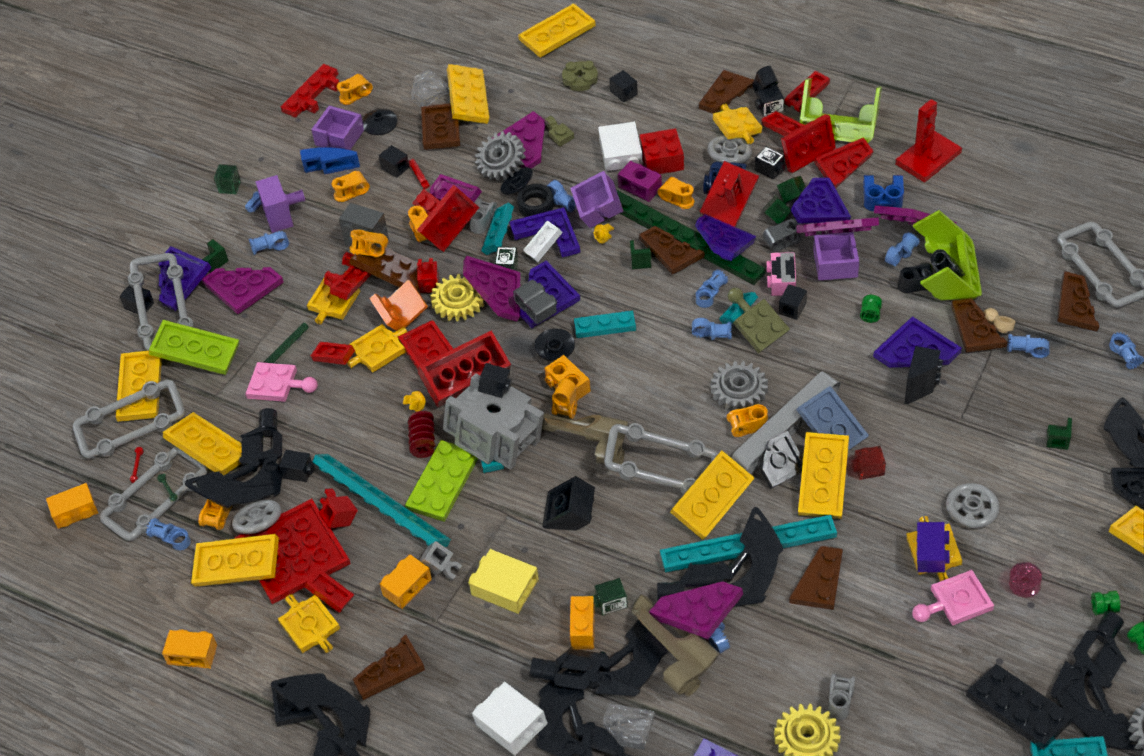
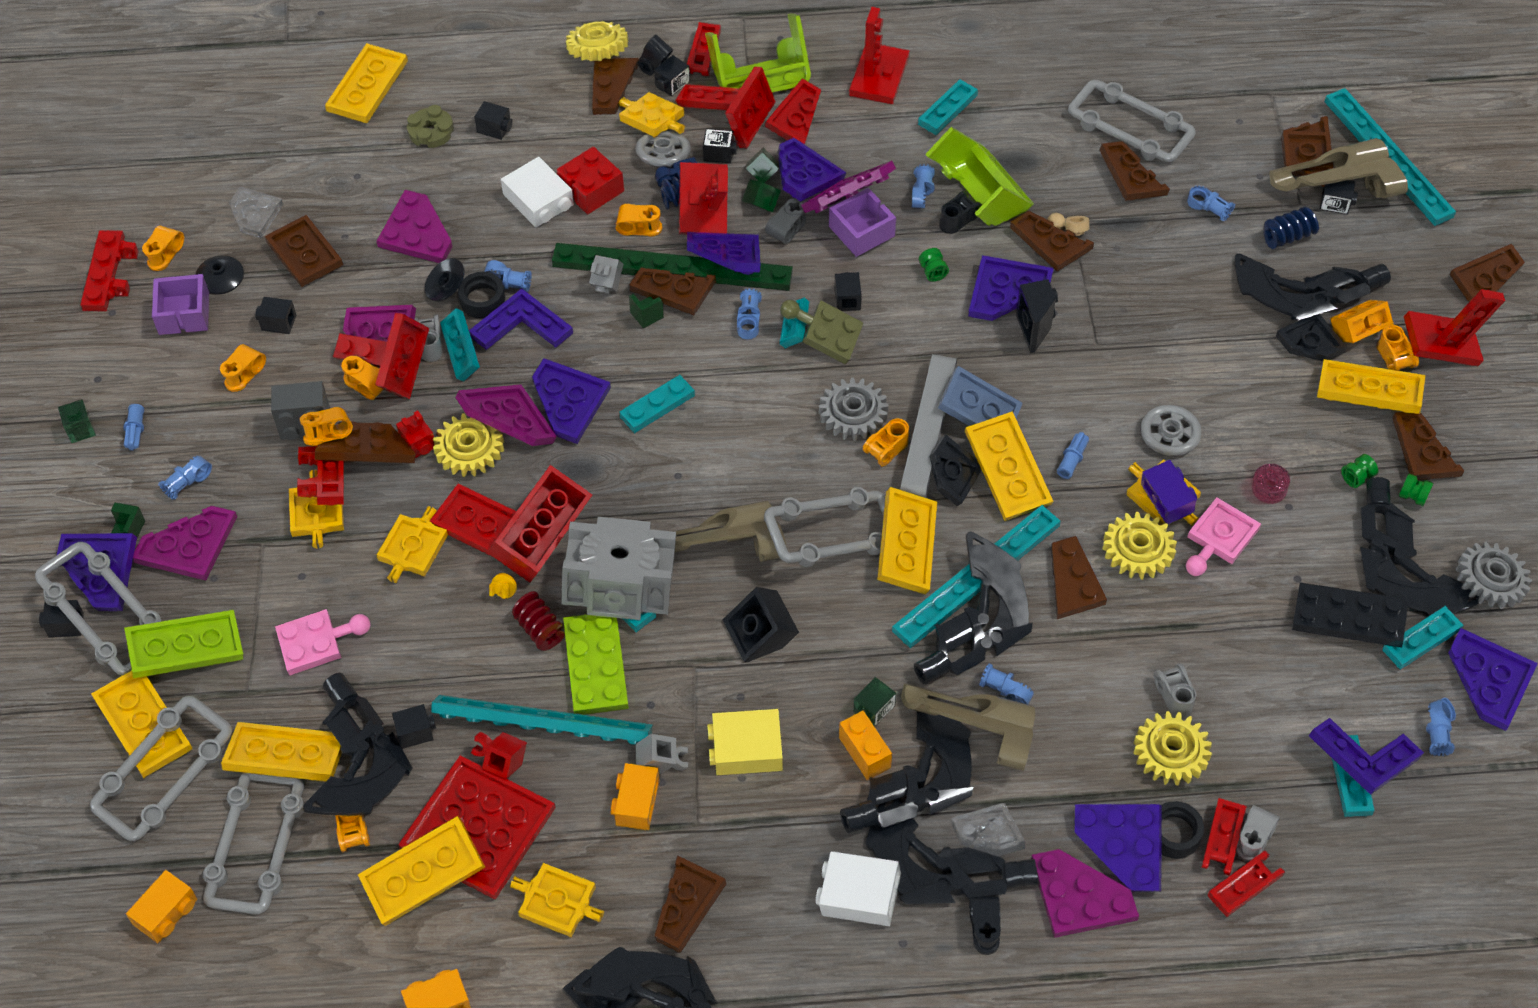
camera: 35 degrees left, 5 degrees up
red hinge [130,447,144,483] -> none
medium blue connector [146,518,191,551] -> none
clear green hinge [157,474,178,501] -> none
light grey plate [232,500,282,534] -> none
medium lavender brick [256,175,305,233] -> none
clear green bar [264,322,309,363] -> none
blue slope [300,147,360,174] -> none
red plate [305,569,354,613] -> none
red plate [310,342,355,365] -> none
bracket [369,280,428,331] -> none
red wheel [409,159,430,189] -> none
yellow plate [447,64,490,124] -> none
light grey gear [475,131,526,181] -> none
black brick [478,363,512,398] -> none
brick [495,247,519,271] -> none
dark grey brick [513,279,557,324] -> none
white plate [523,221,563,262] -> none
black dish [535,328,575,361] -> none
olive plate [545,115,574,147] -> none
light orange brick [545,355,591,401] -> none
light orange piece [552,379,577,419] -> none
medium lavender piece [571,171,623,228] -> none
yellow plate [594,224,614,244] -> none
magenta brick [617,160,662,202] -> none
magenta plate [649,582,743,639] -> none
medium blue connector [692,318,732,340] -> none
brick [767,252,796,296] -> none
clear red brick [851,446,886,480] -> none
blue piece [863,175,904,211] -> none
magenta plate [874,206,957,226] -> none
black piece [930,249,965,277] -> none
medium blue connector [1007,334,1050,358] -> none
dark green panel [1046,417,1072,450] -> none
none -> light yellow gear [566,21,628,62]
none -> light grey brick [589,255,623,294]
none -> teal plate [918,79,978,135]
none -> medium blue axle [1056,432,1089,479]
none -> light yellow gear [1103,512,1177,580]

